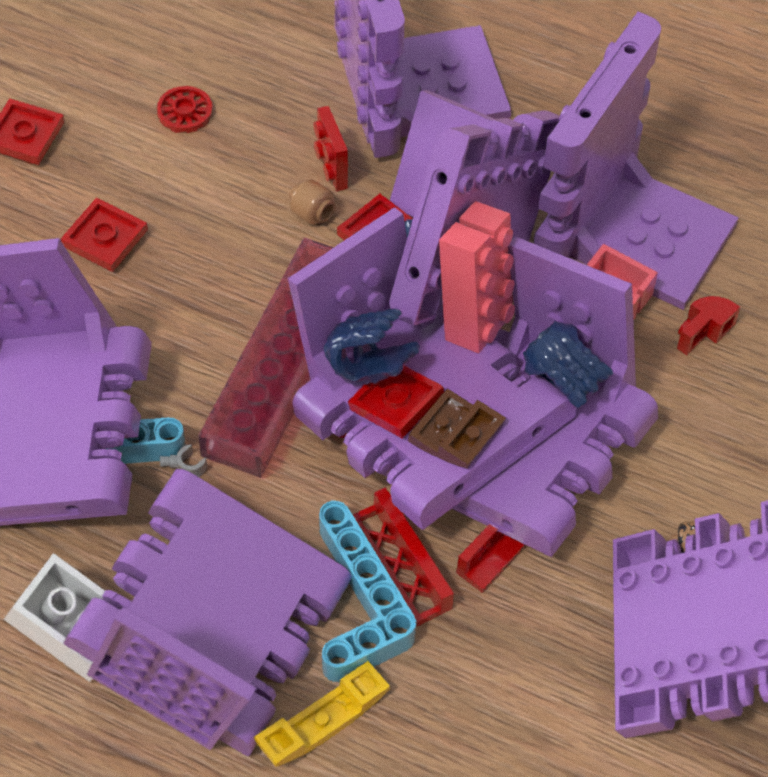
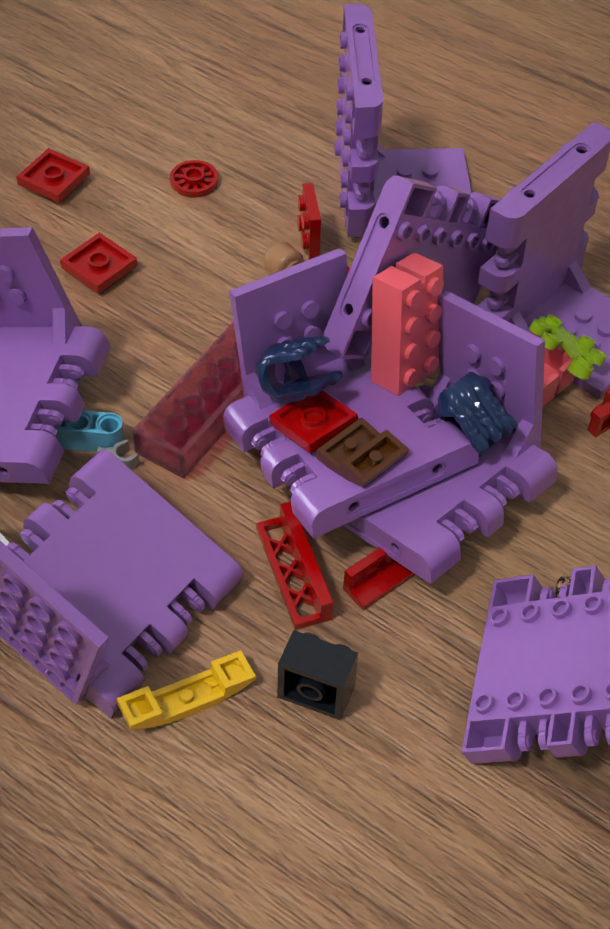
camera: 10 degrees right, 5 degrees down
medium azure beam [319,501,416,683] -> none
none -> black brick [277,630,358,721]
none -> lime plant [529,314,607,380]

